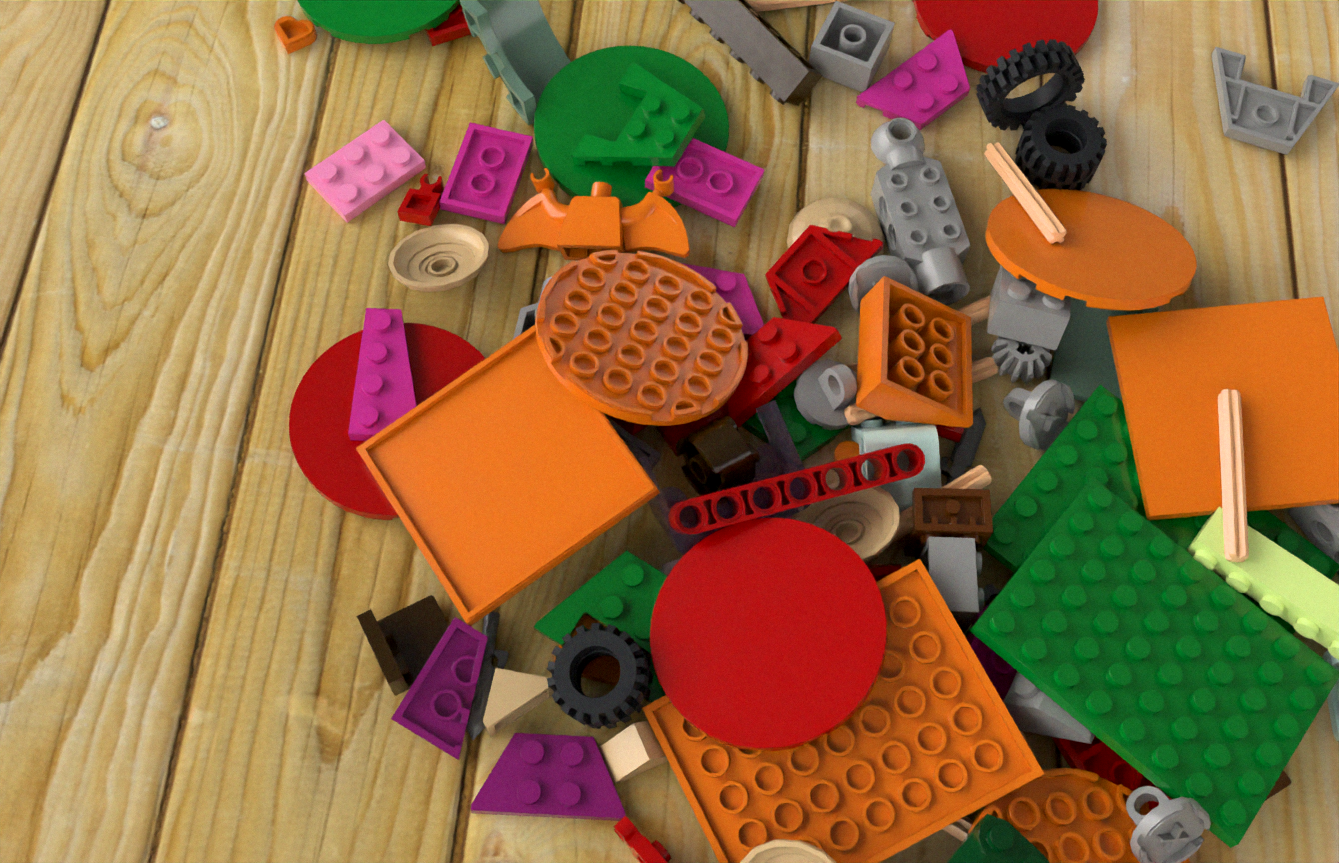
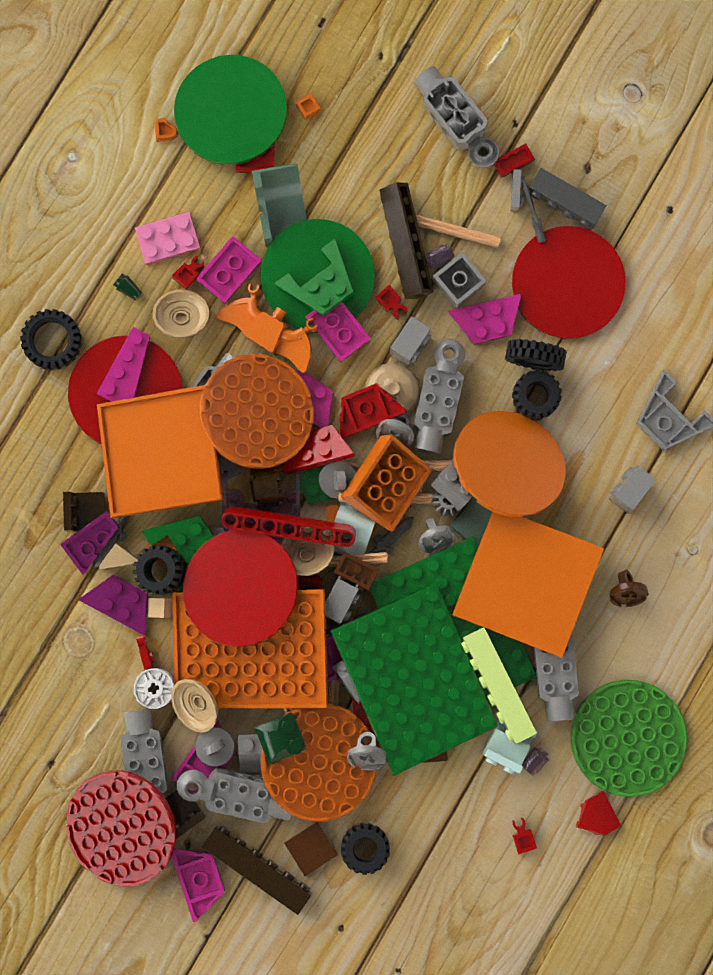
camera: 25 degrees right, 20 degrees up
light nougat axle [984,142,1067,244] -> none
light nougat axle [1218,389,1249,563] -> none
none -> black tyre [20,309,82,370]
none -> dark green cone [113,273,142,300]
none -> red plate [375,285,408,320]
none -> light grey brick [389,316,431,366]
none -> clear purple brick [426,244,455,270]
none -> light grey brick [609,466,657,513]

